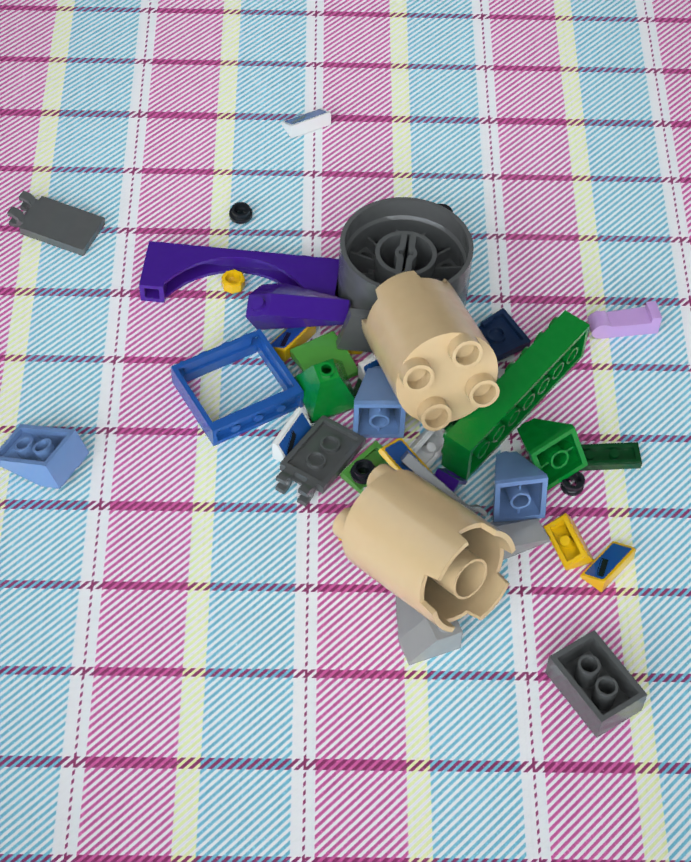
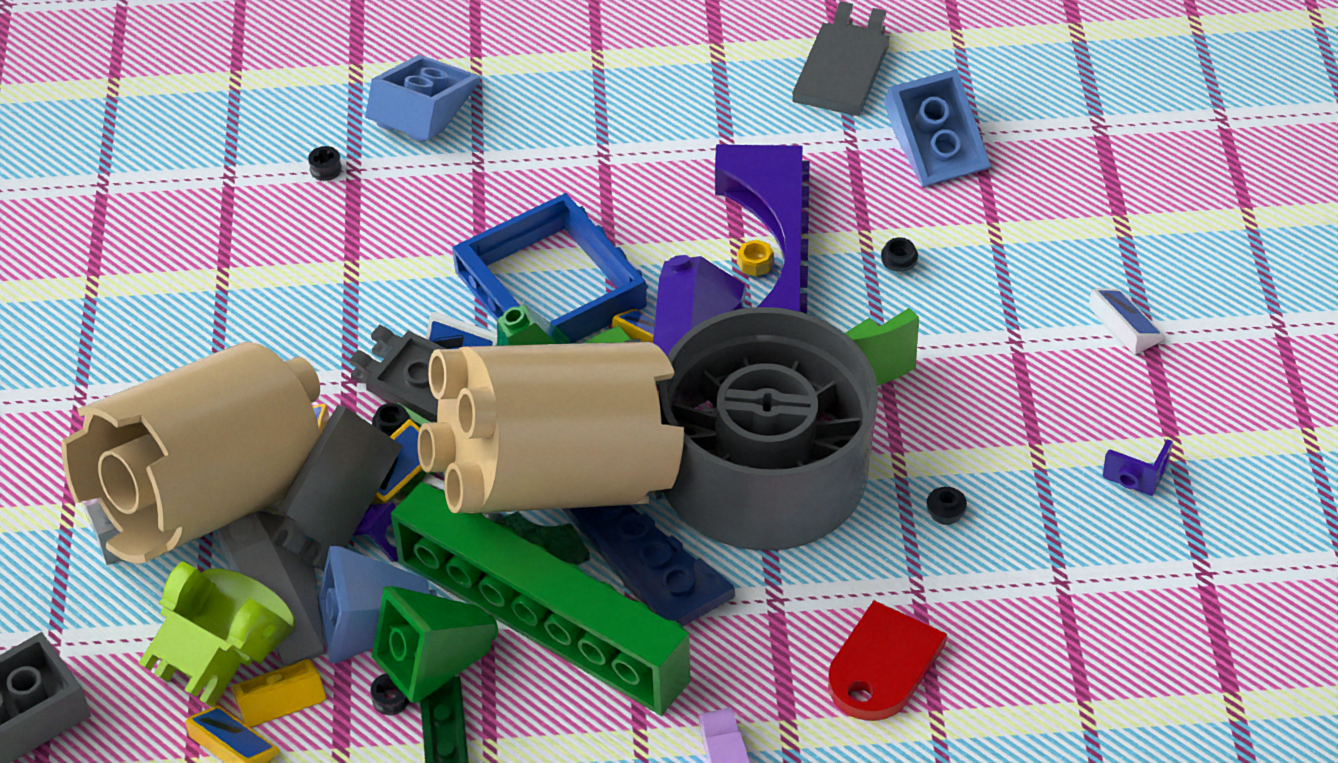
camera: 90 degrees right, 5 degrees down
none -> lime piece [138,561,296,708]
none -> black bush [308,146,342,181]
none -> red tile [828,600,947,721]
none -> bright green slope [845,308,919,386]
none -> medium blue slope [884,69,991,187]
none -> dark purple bracket [1102,439,1173,496]

